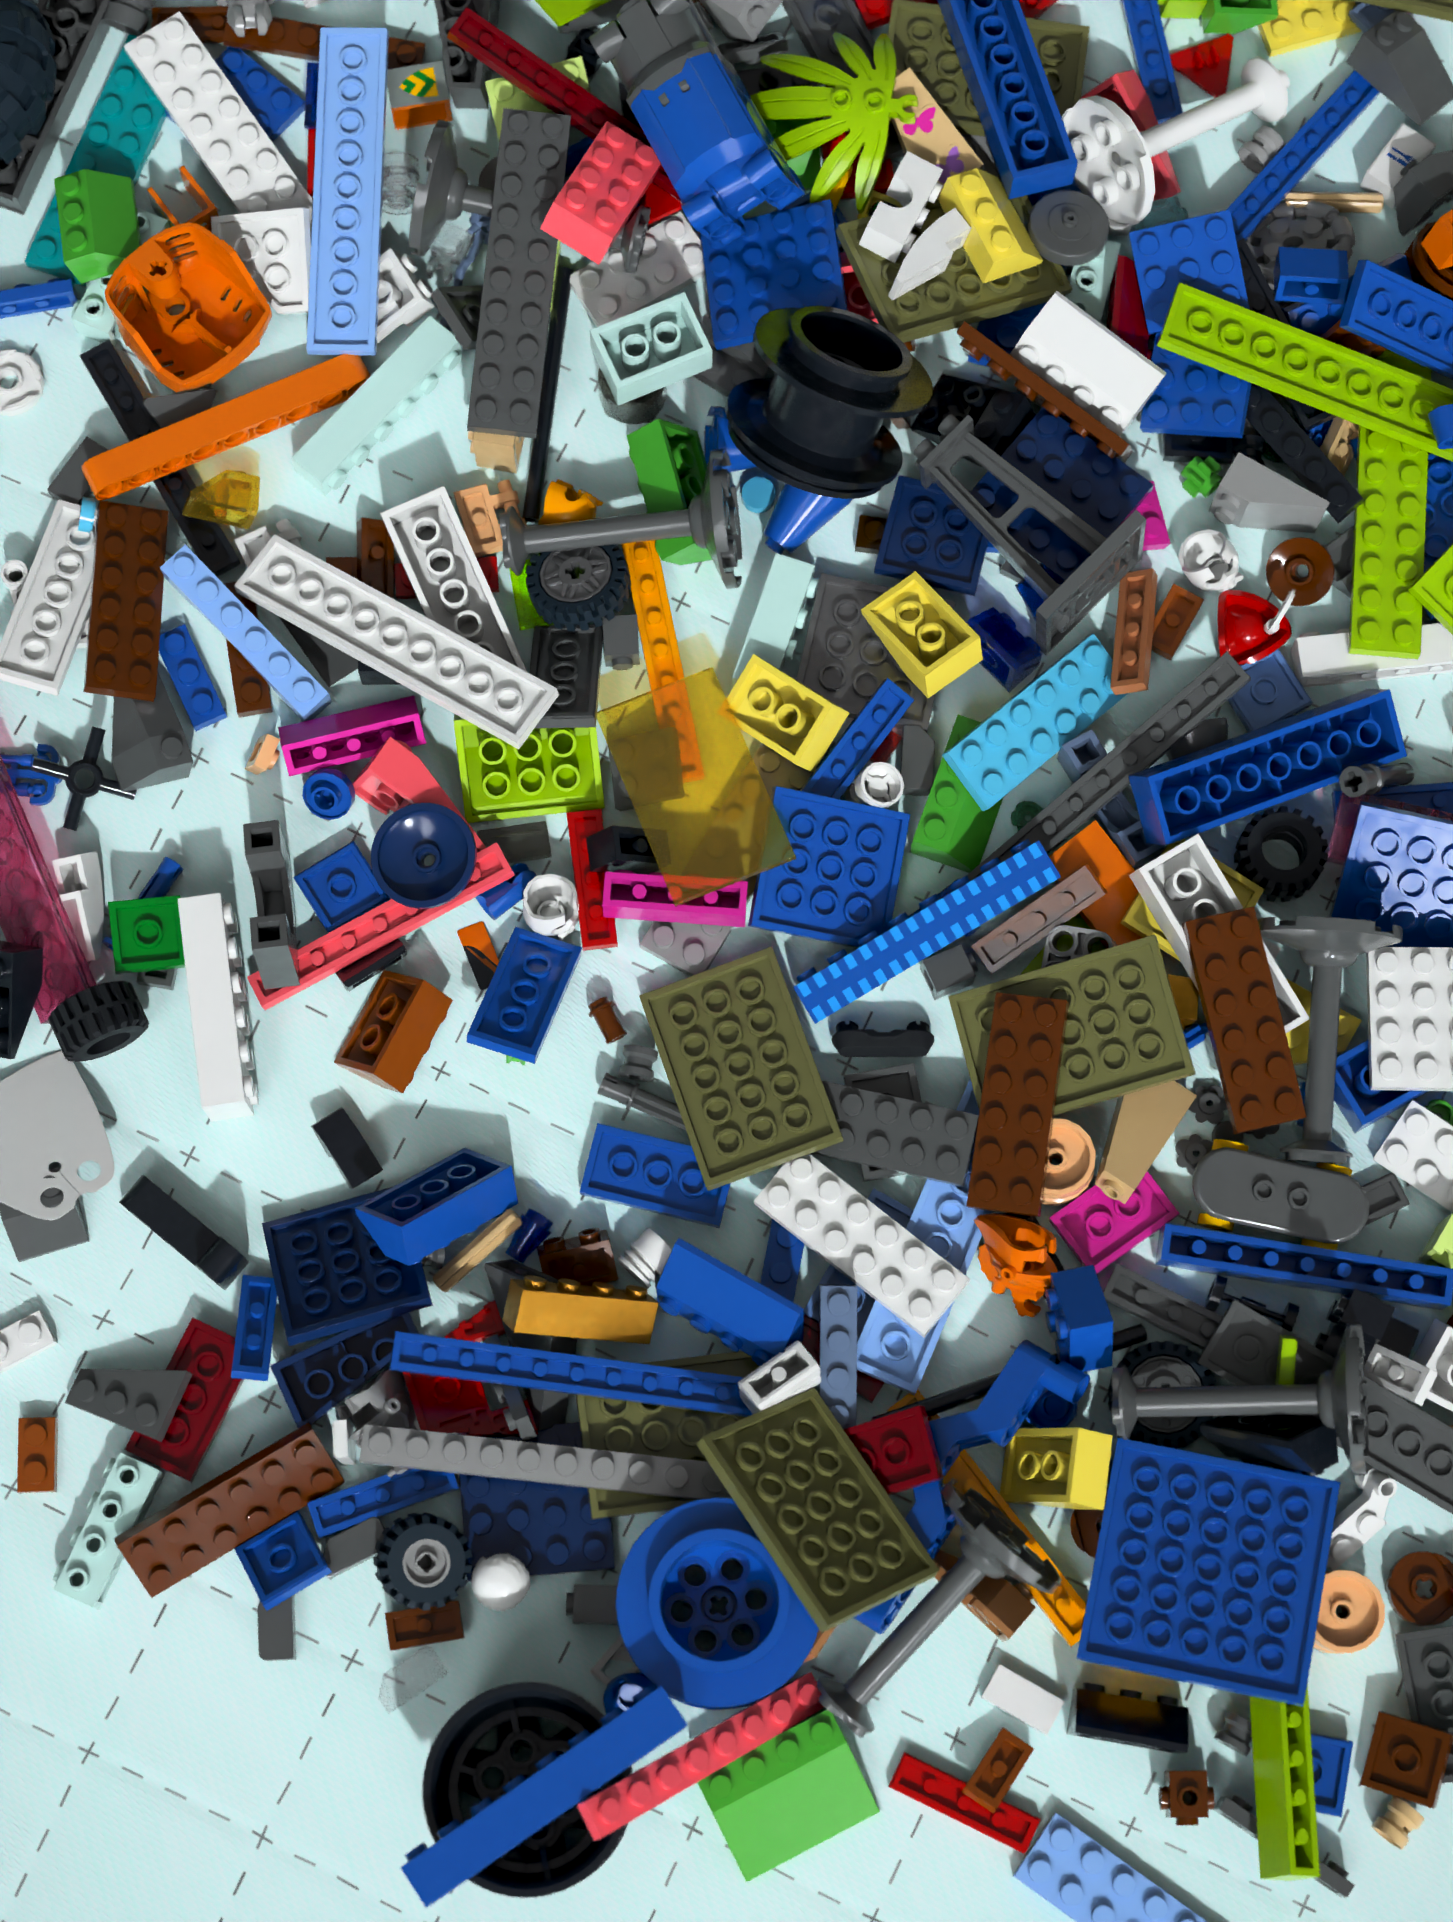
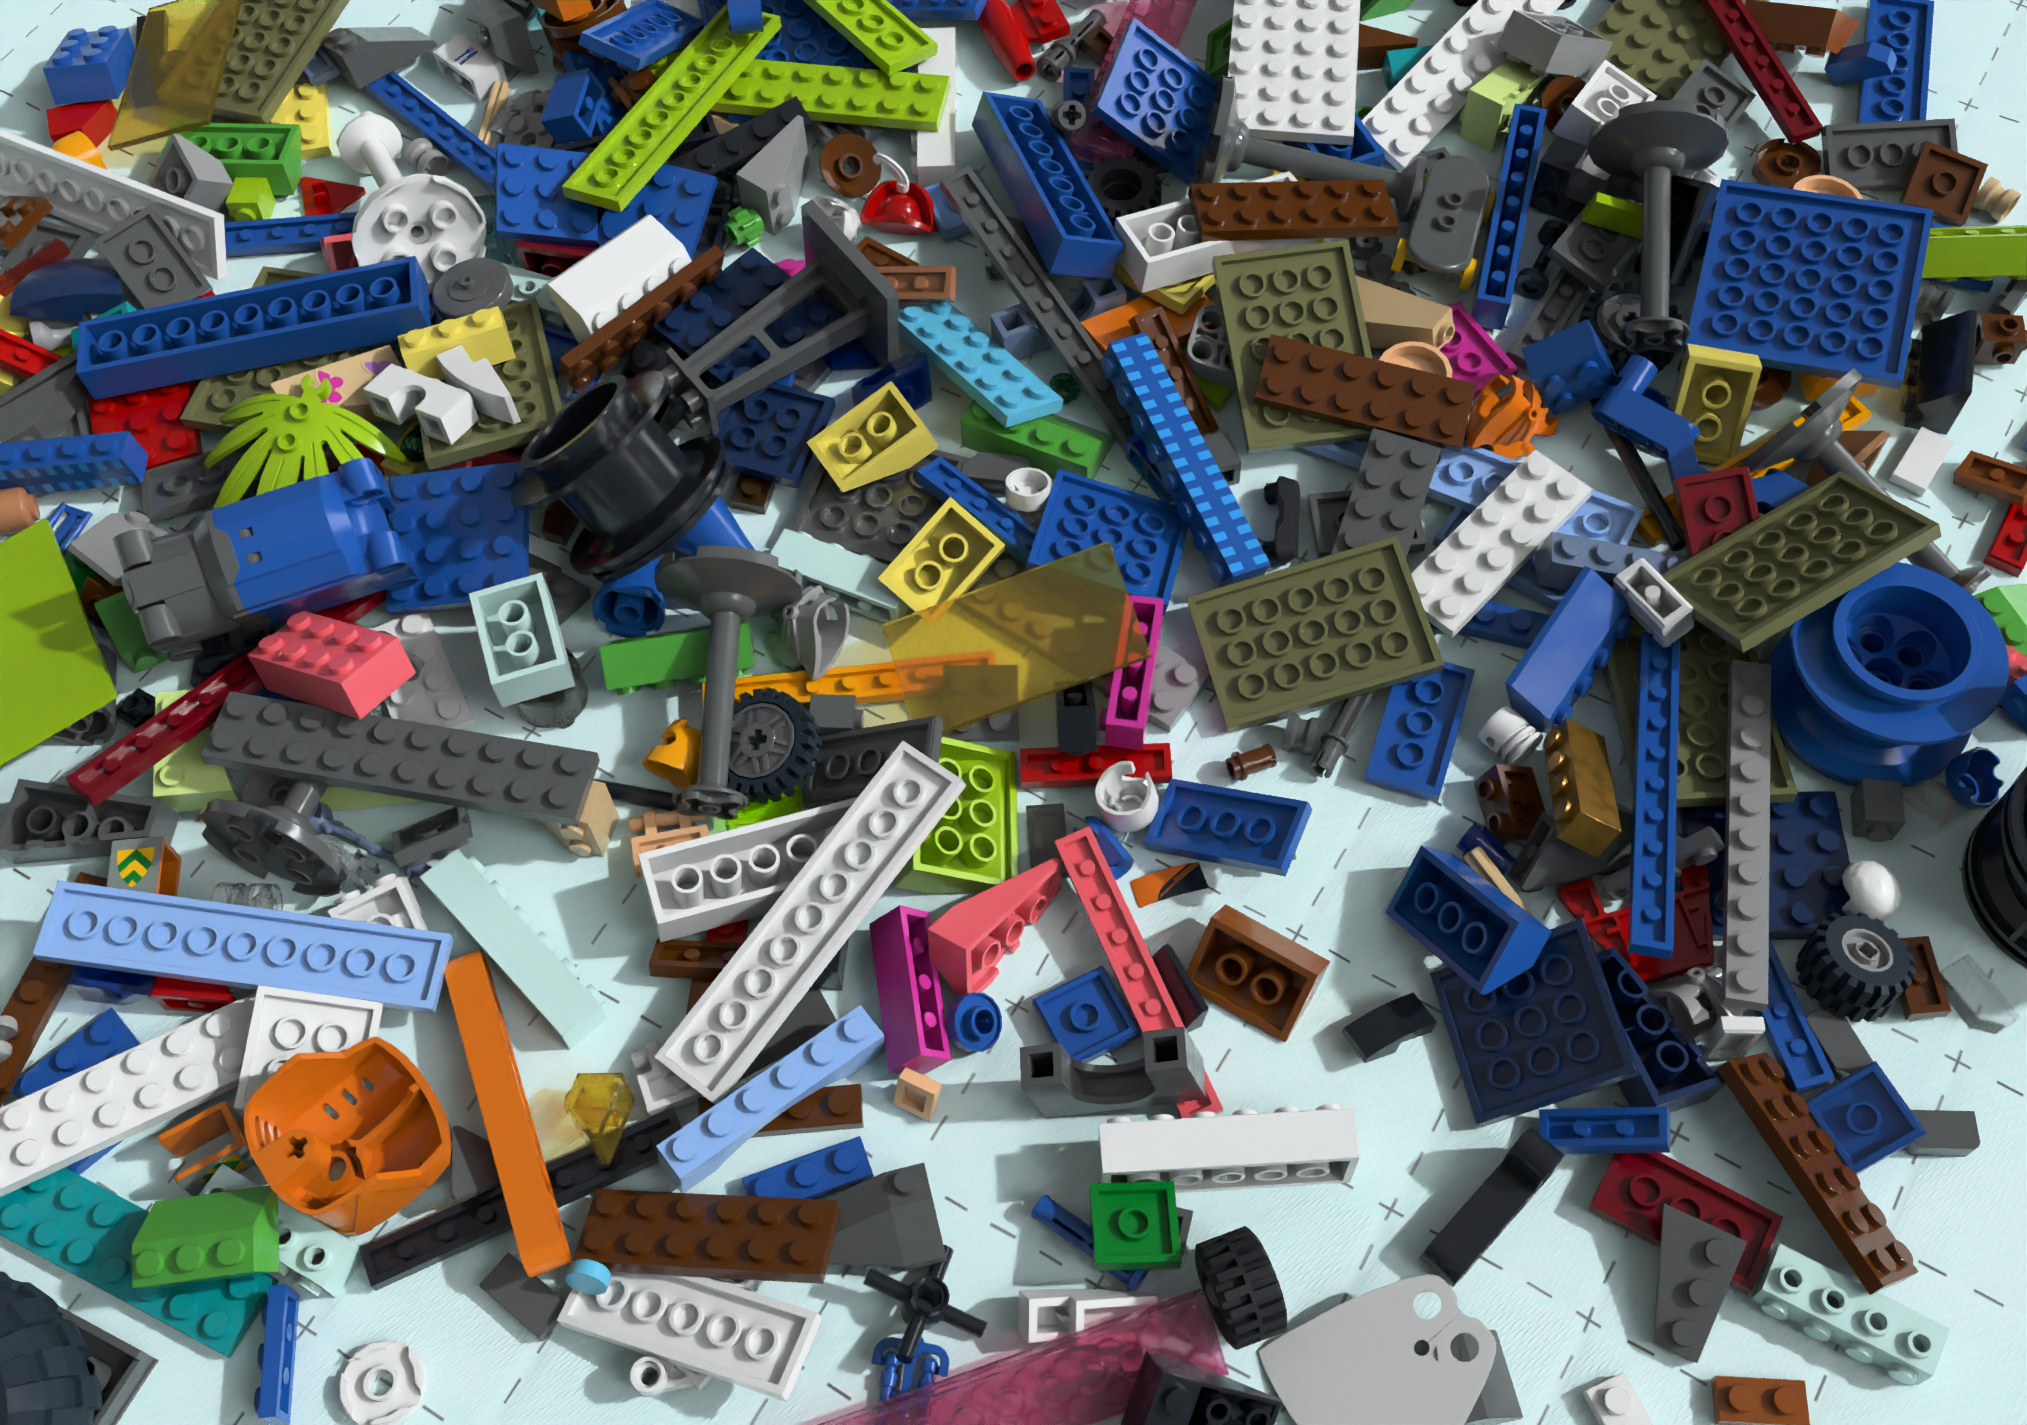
camera: 80 degrees left, 15 degrees down
dark blue dish [371,803,477,909] -> none
none -> light grey helmet [766,585,850,681]

